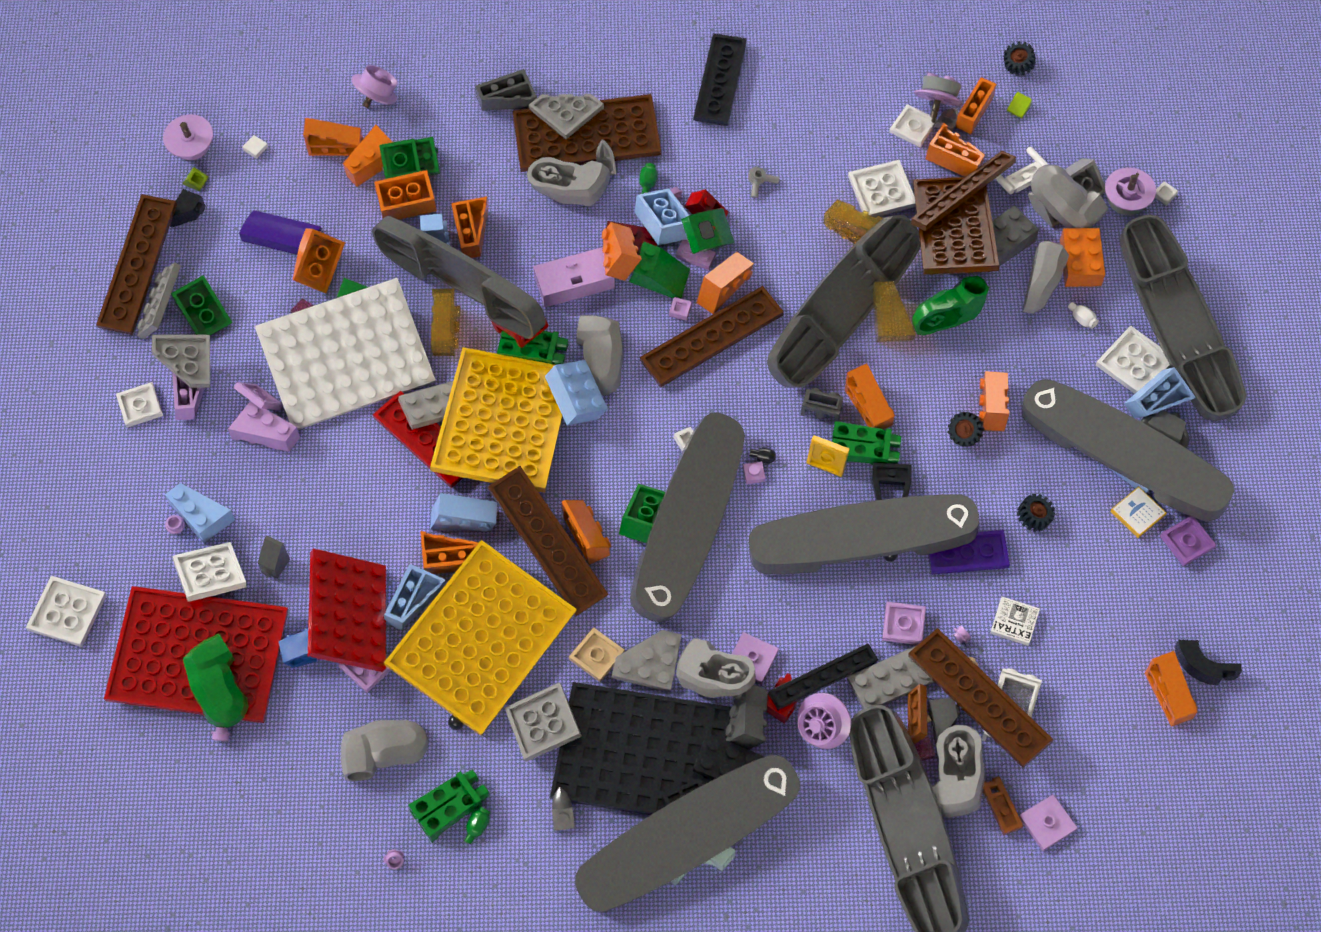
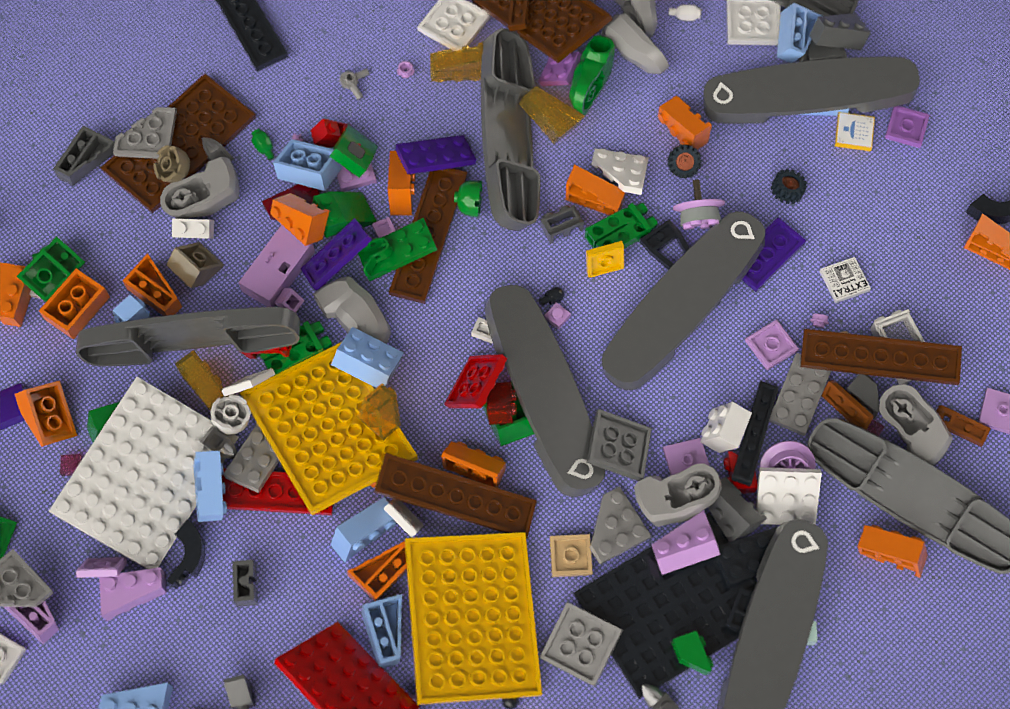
camera: 40 degrees left, 5 degrees up
none -> dark tan cylinder [154,145,190,183]
none -> dark tan slope [166,242,224,288]
none -> black arch [166,519,205,590]
none -> white brick [172,219,214,239]
none -> light blue wedge [193,451,227,522]
none -> flat silver plate [200,426,237,459]
none -> white cylinder [211,394,251,435]
none -> white tile [222,368,275,397]
none -> dark grey brick [232,560,258,607]
none -> lavender plate [274,288,305,313]
none -> dark purple plate [300,218,372,291]
none -> clear yellow wedge [357,383,401,440]
none -> green plate [358,218,438,281]
none -> white tile [383,499,424,537]
none -> dark purple plate [395,135,477,175]
none -> lavender plate [397,61,414,78]
none -> red plate [444,354,507,408]
none -> green cylinder [454,180,482,218]
none -> clear red brick [487,382,517,425]
none -> medium lavender plate [538,52,581,86]
none -> dark grey plate [586,409,652,481]
none -> white plate [592,148,649,195]
none -> light grey piece [601,14,669,74]
none -> lavender wedge [652,510,720,575]
none -> green slope [672,631,713,675]
none -> piece [673,179,725,230]
none -> white brick [700,402,752,453]
none -> white plate [755,467,822,525]
none -> dark grey wedge [809,13,870,50]
none -> orange wedge [857,525,928,578]

